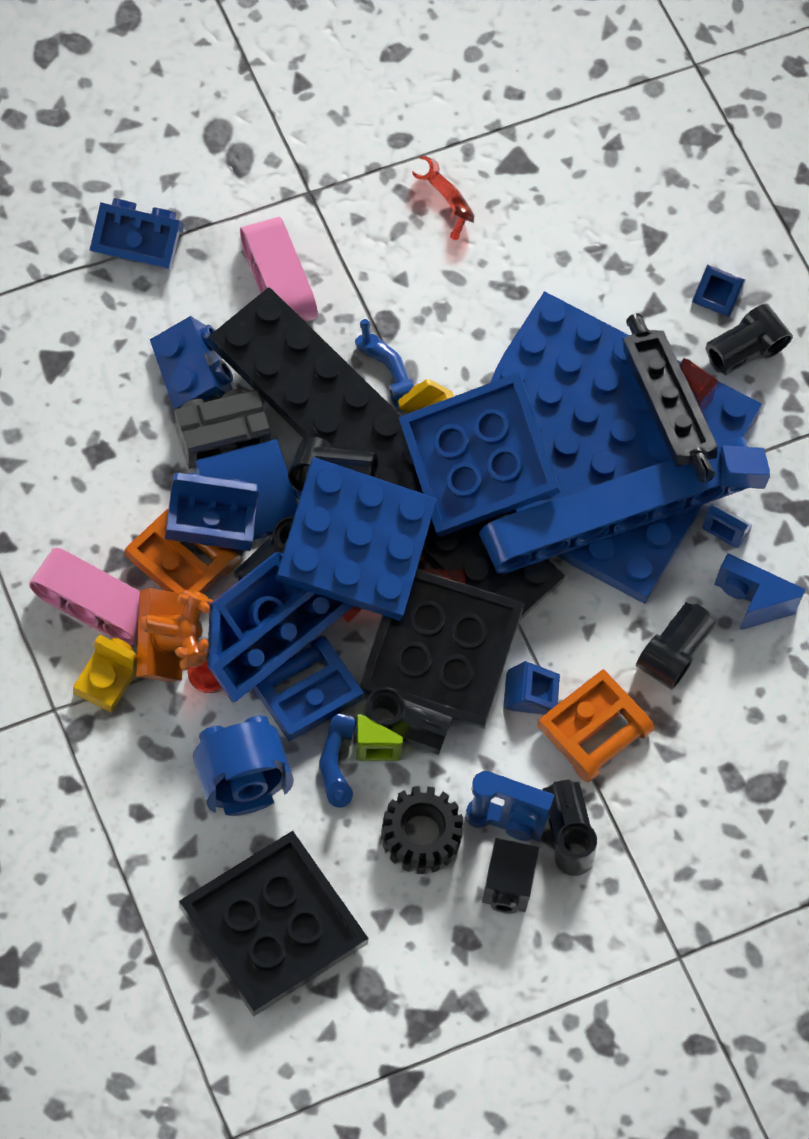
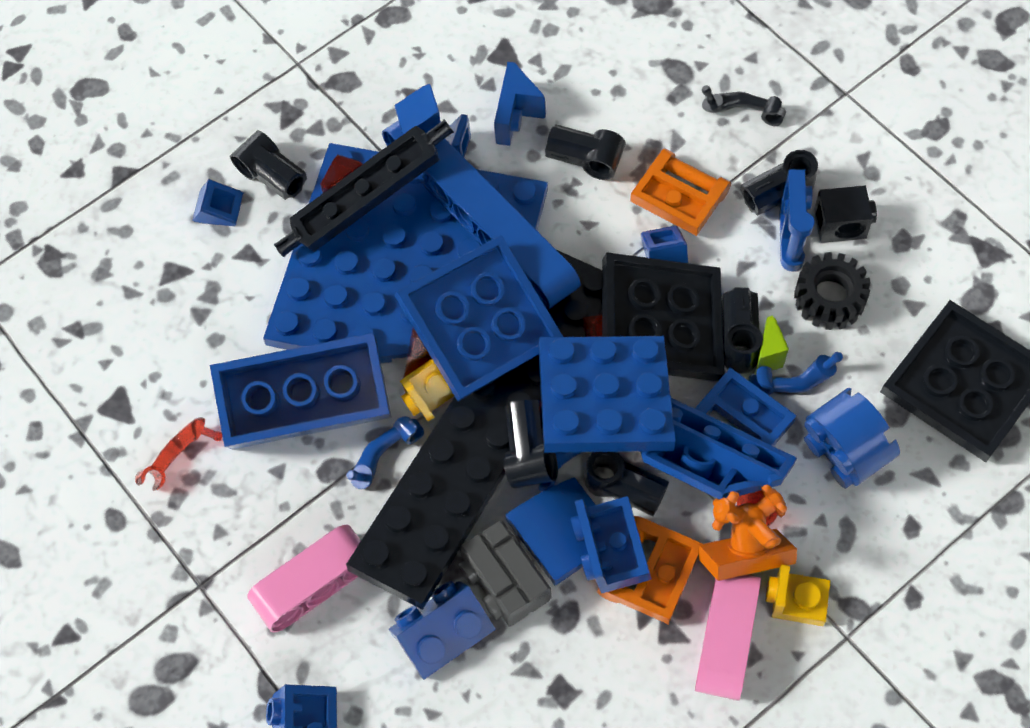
camera: 95 degrees left, 0 degrees up
none -> blue brick [209,333,392,450]
none -> black piece [702,85,786,126]

